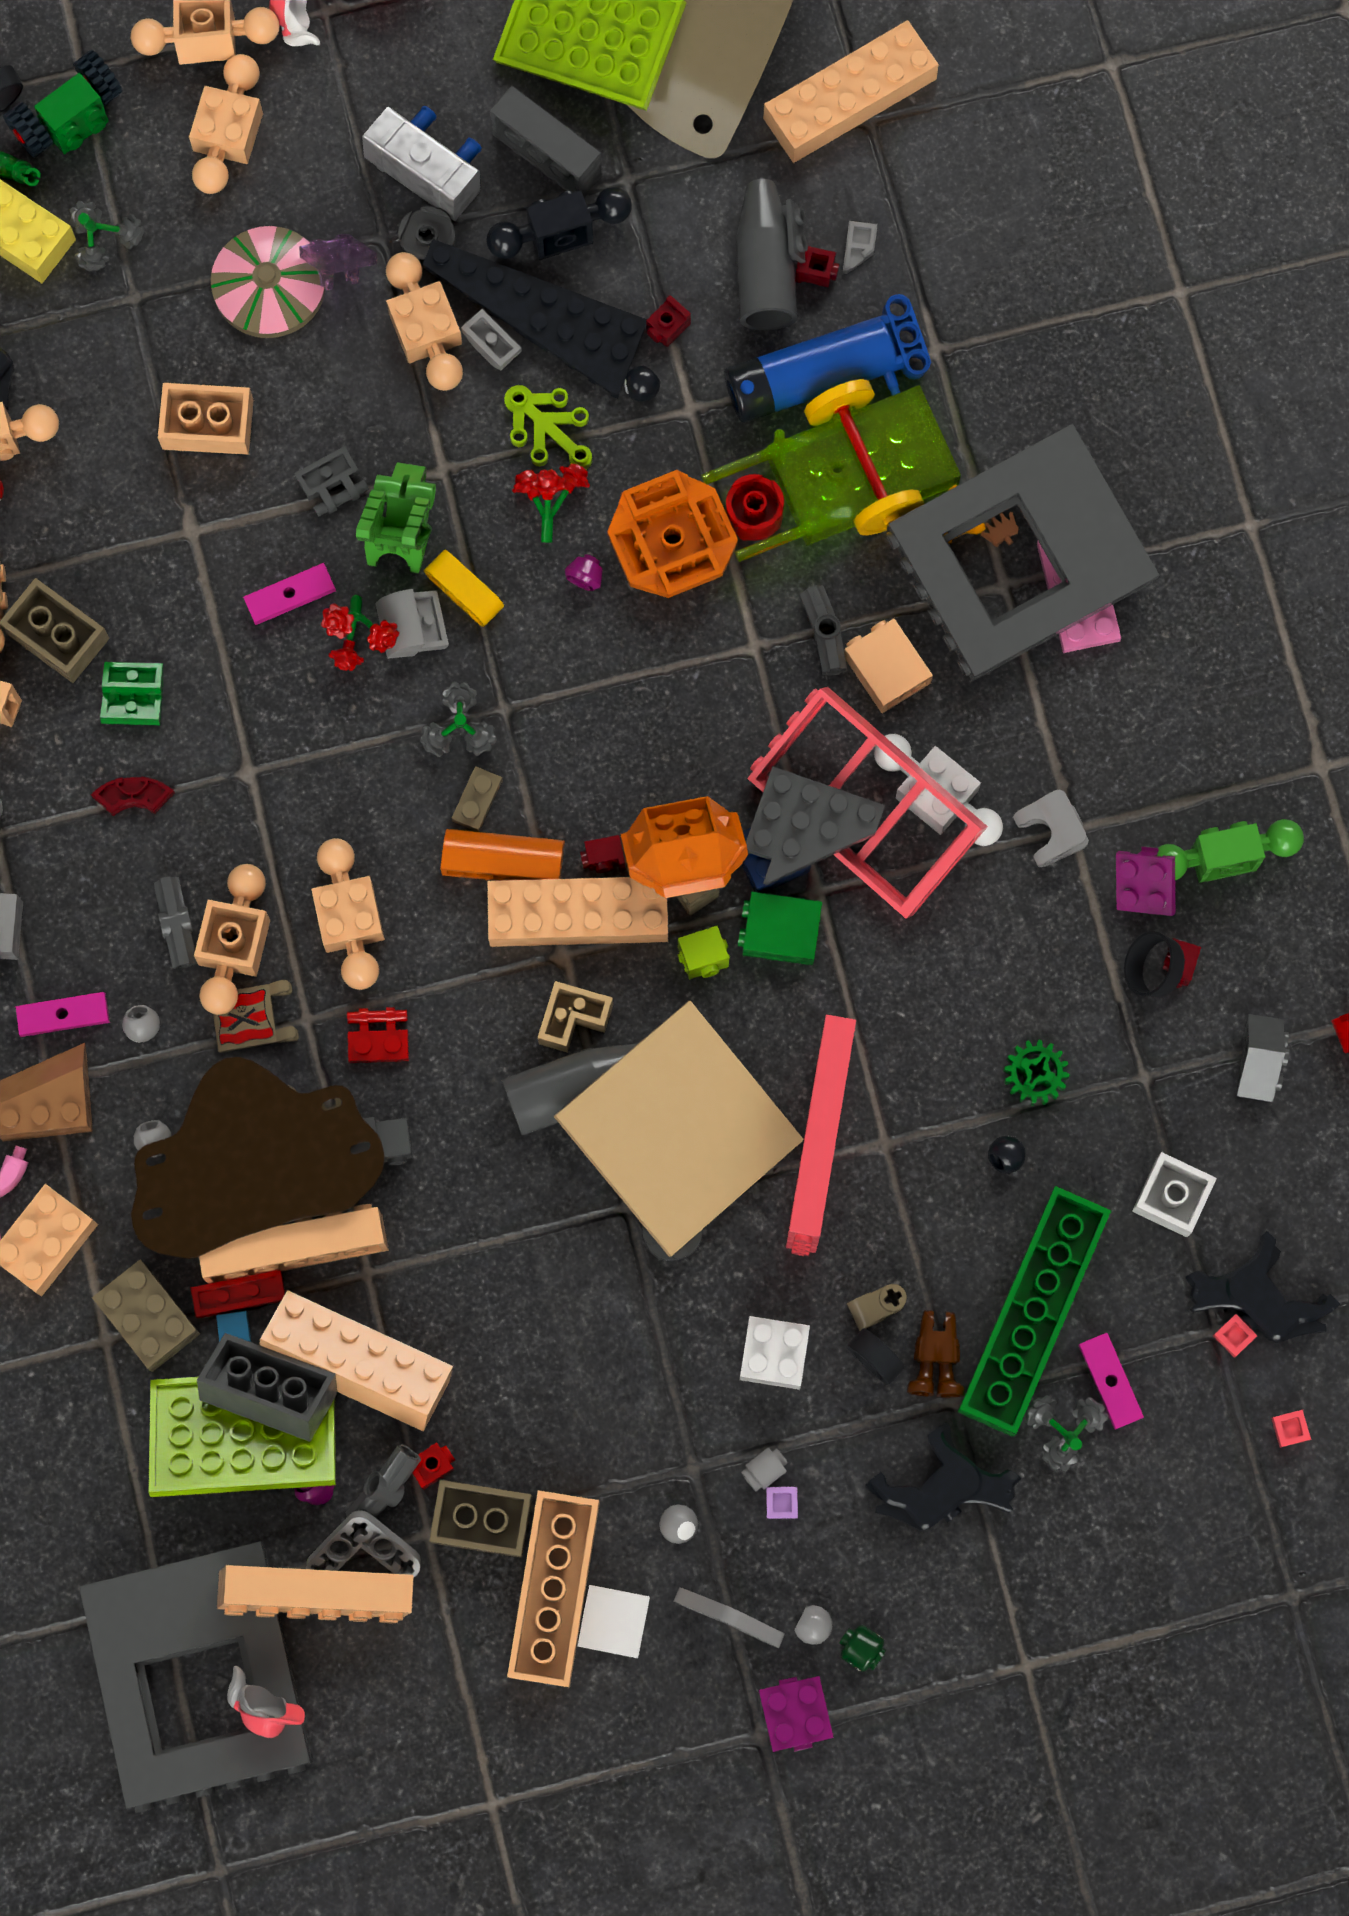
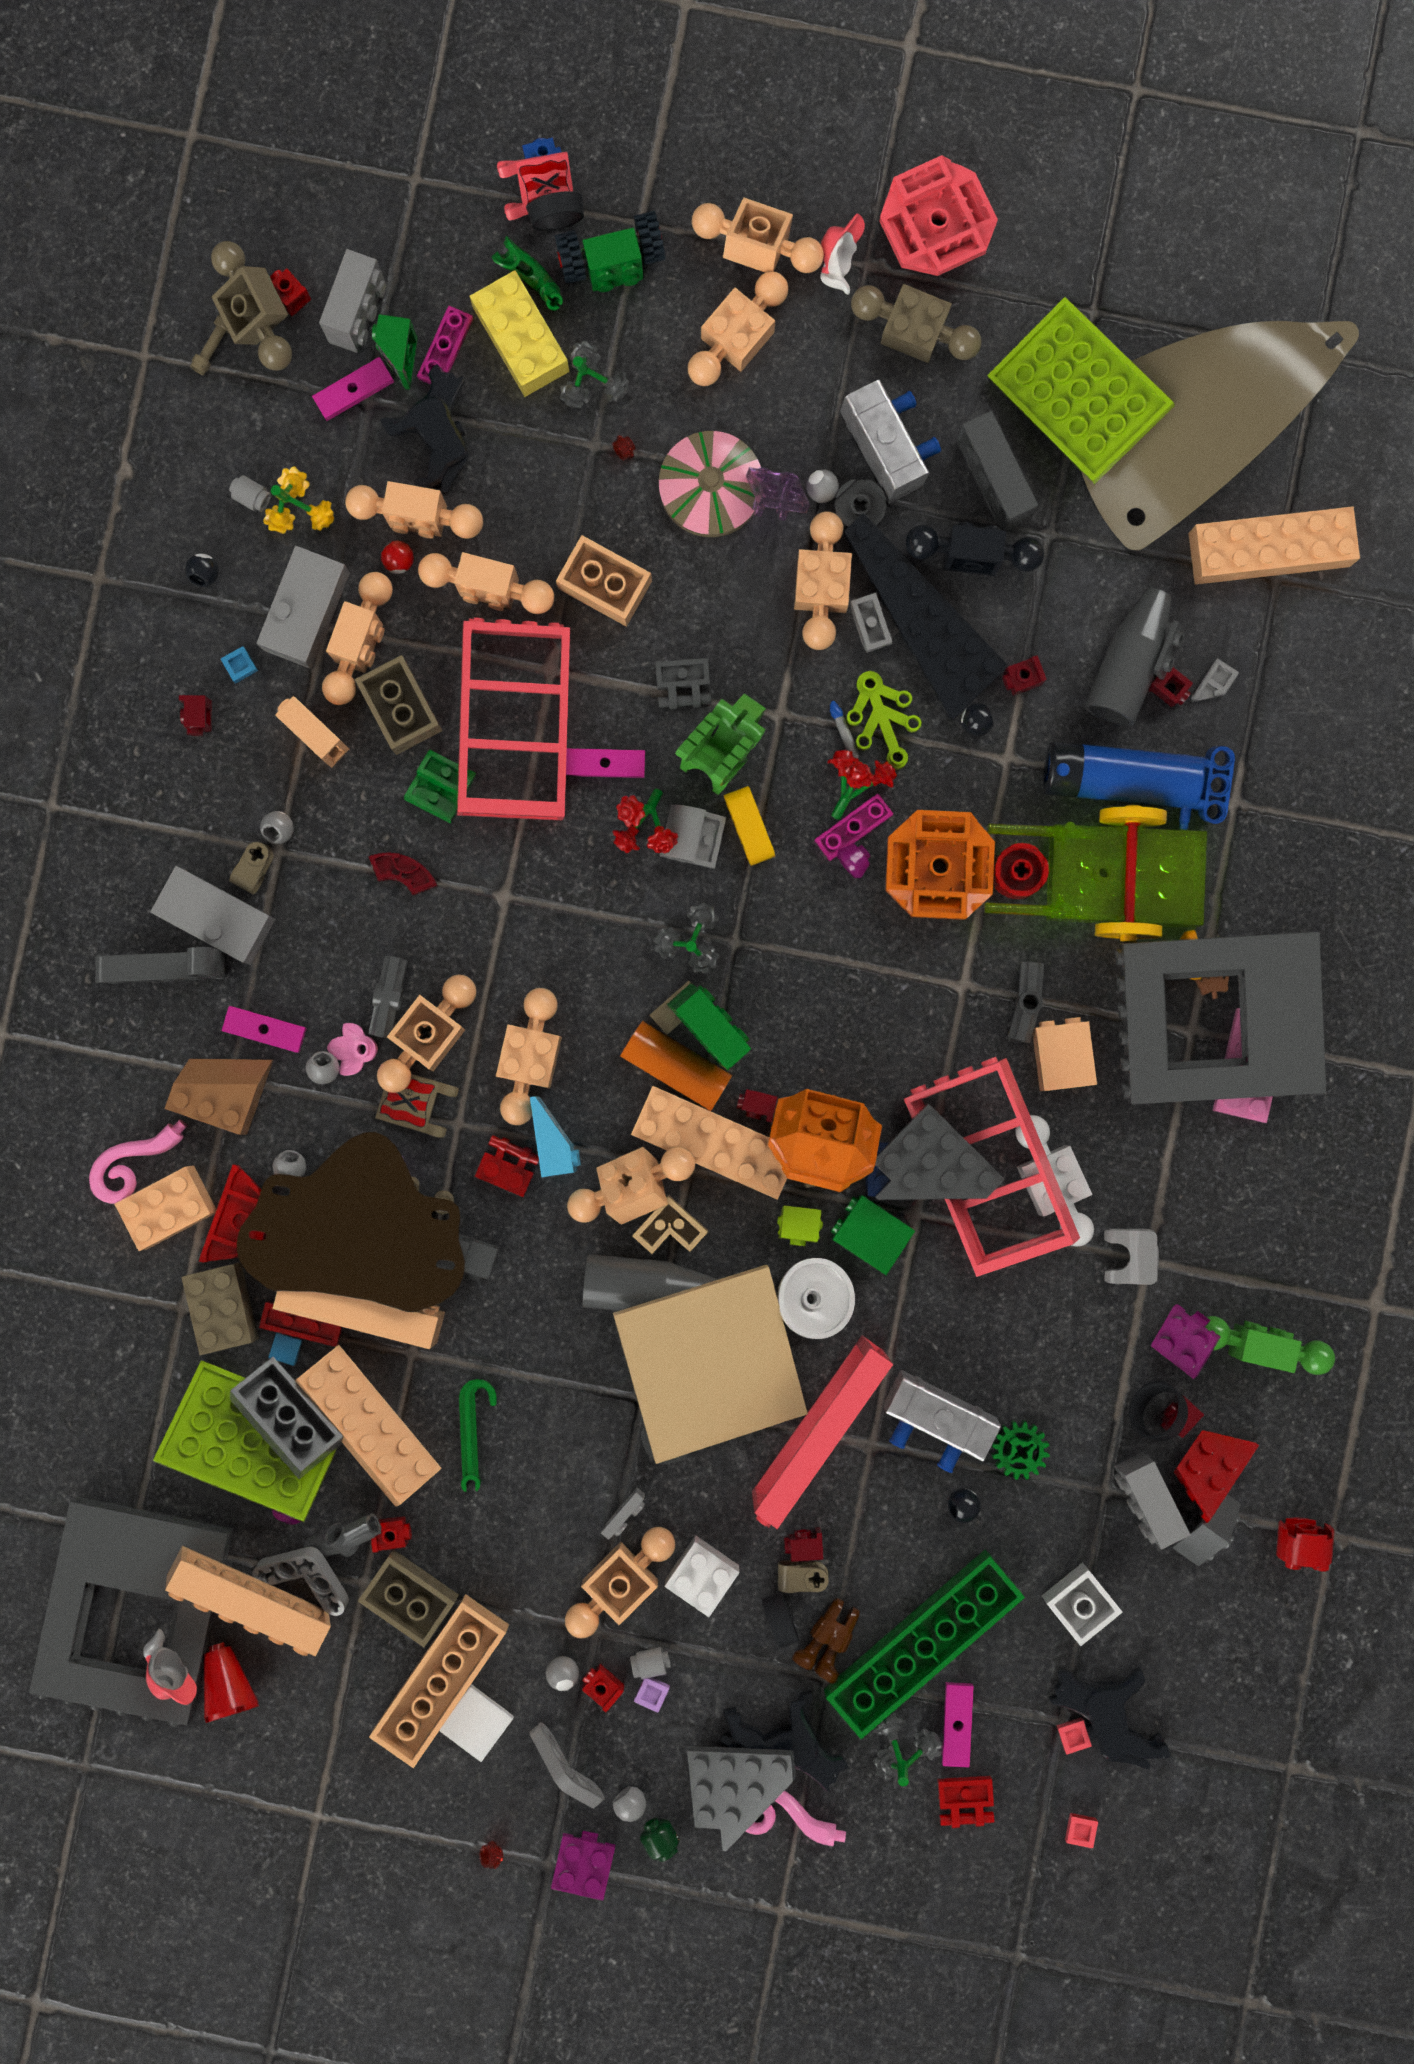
camera: 25 degrees right, 10 degrees up
none -> red wing [199,1164,266,1262]
none -> red cone [204,1642,259,1723]
none -> bright pink plate [327,1023,378,1076]
none -> light nougat brick [418,552,554,614]
none -> coral window [457,618,570,820]
none -> green piece [459,1379,497,1492]
none -> clear red plate [479,1841,503,1869]
none -> medium azure slope [530,1096,581,1177]
none -> light nougat brick [565,1527,675,1638]
none -> light nougat brick [567,1147,695,1225]
none -> red brick [582,1664,625,1712]
none -> light grey plate [601,1488,645,1540]
none -> clear red plate [612,435,636,461]
none -> green brick [667,983,751,1070]
none -> dark grey wing [687,1746,796,1851]
none -> bright pink plant [745,1791,846,1846]
none -> white dish [777,1258,855,1339]
none -> dark red brick [784,1527,824,1562]
none -> light grey piece [806,469,839,503]
none -> dark pink tile [814,794,894,862]
none -> light grey piece [830,701,859,758]
none -> dark tan brick [851,284,982,363]
none -> flat silver piece [883,1370,1001,1473]
none -> red plate [937,1776,994,1828]
none -> light grey brick [1114,1452,1190,1550]
none -> red wing [1174,1430,1259,1523]

